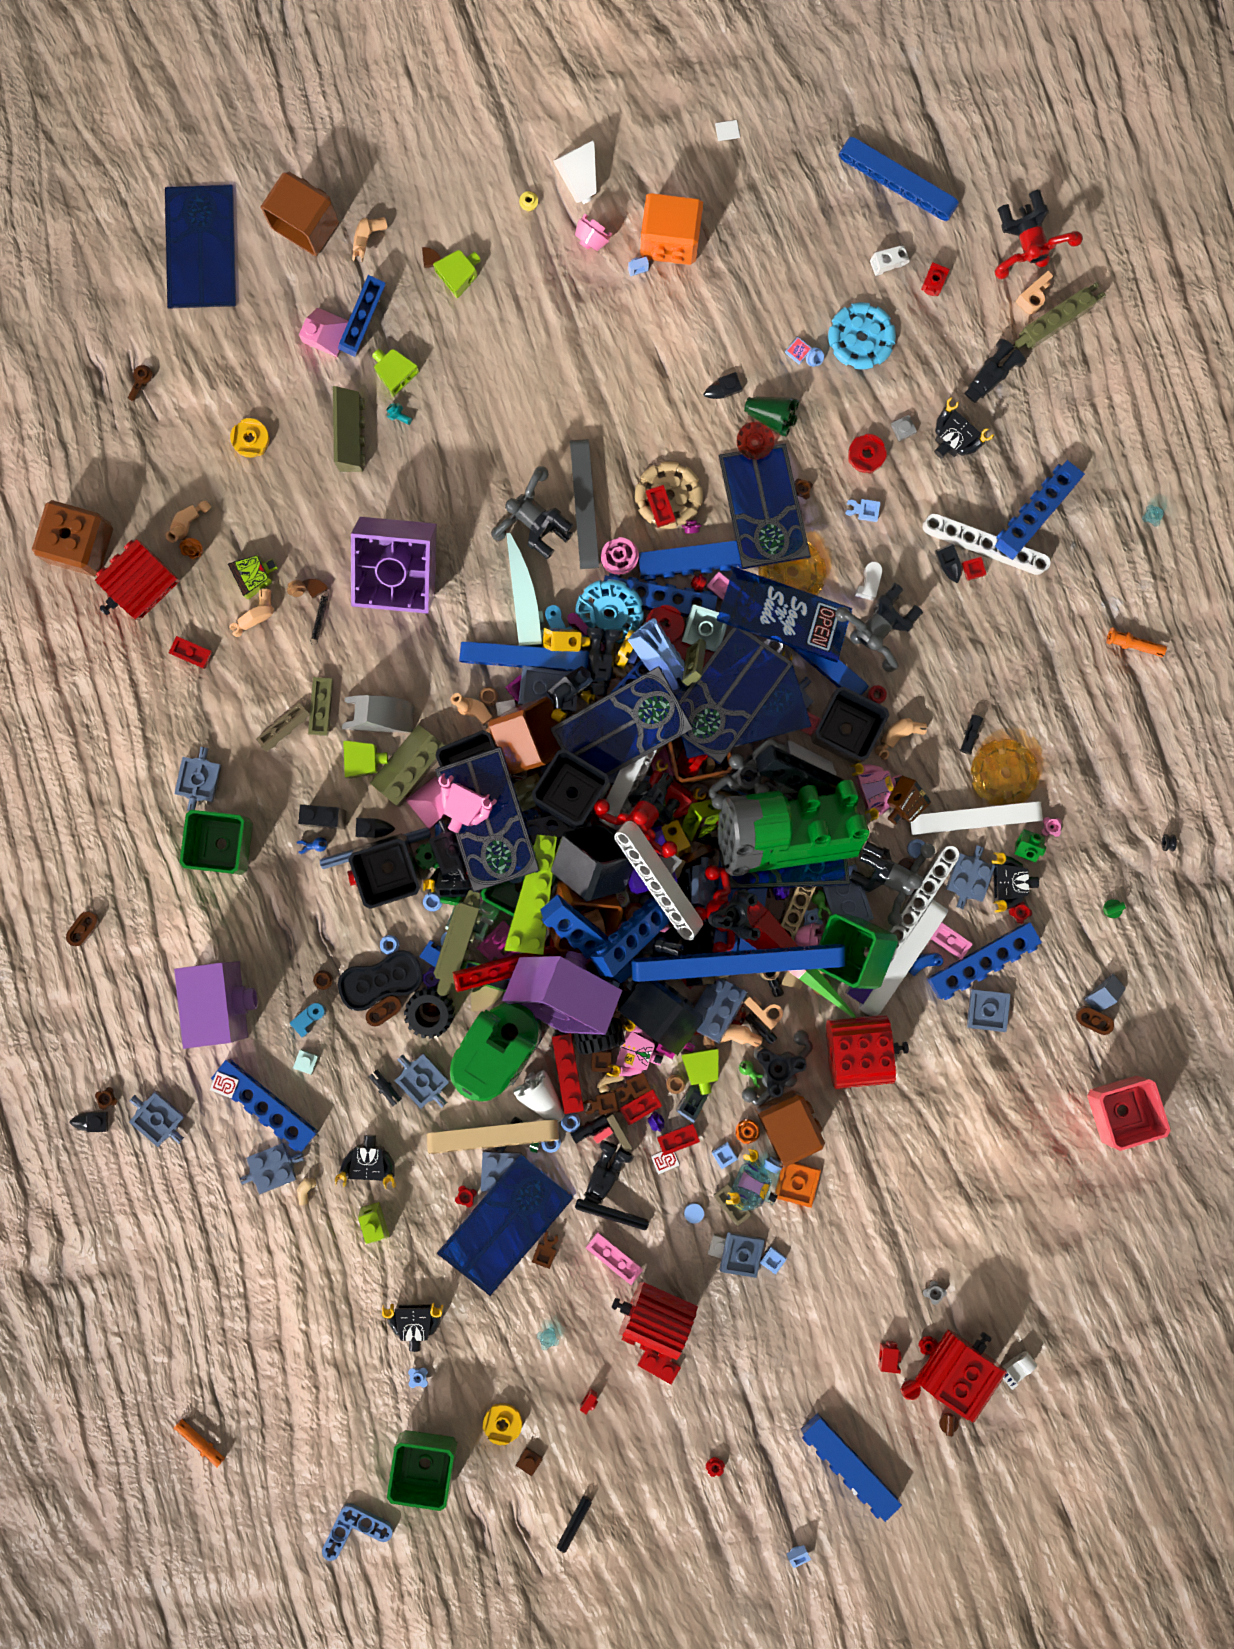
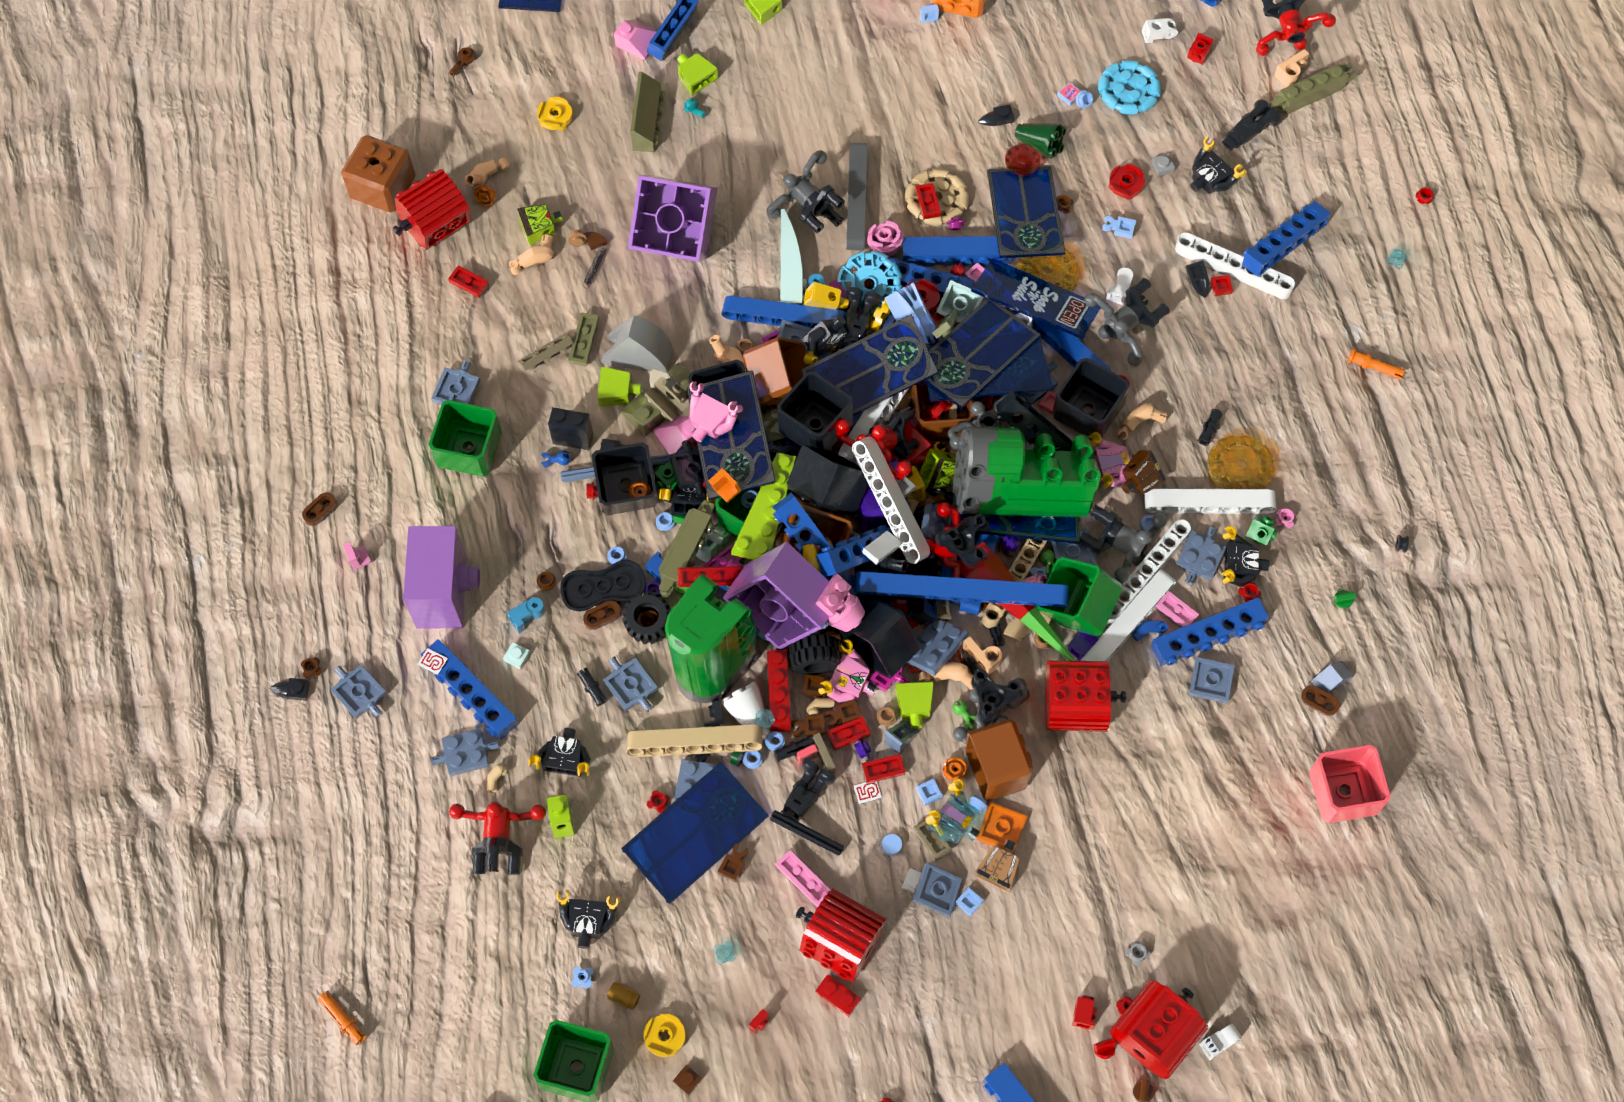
camera: 10 degrees right, 20 degrees down
none -> bright pink bracket [343,542,371,570]
none -> wheel [449,802,546,875]
none -> pearl gold piece [607,982,641,1010]
none -> orange plate [628,481,652,498]
none -> dark tan piece [645,369,690,421]
none -> black bracket [703,699,724,727]
none -> orange panel [708,468,741,502]
none -> clear light blue plate [755,709,775,729]
none -> yellow cone [803,544,821,572]
none -> bright pink plate [815,573,851,617]
none -> bright pink cone [828,592,865,632]
none -> white tile [862,531,902,565]
none -> medium nougat torso [975,840,1020,893]
none -> red plate [1416,187,1434,204]

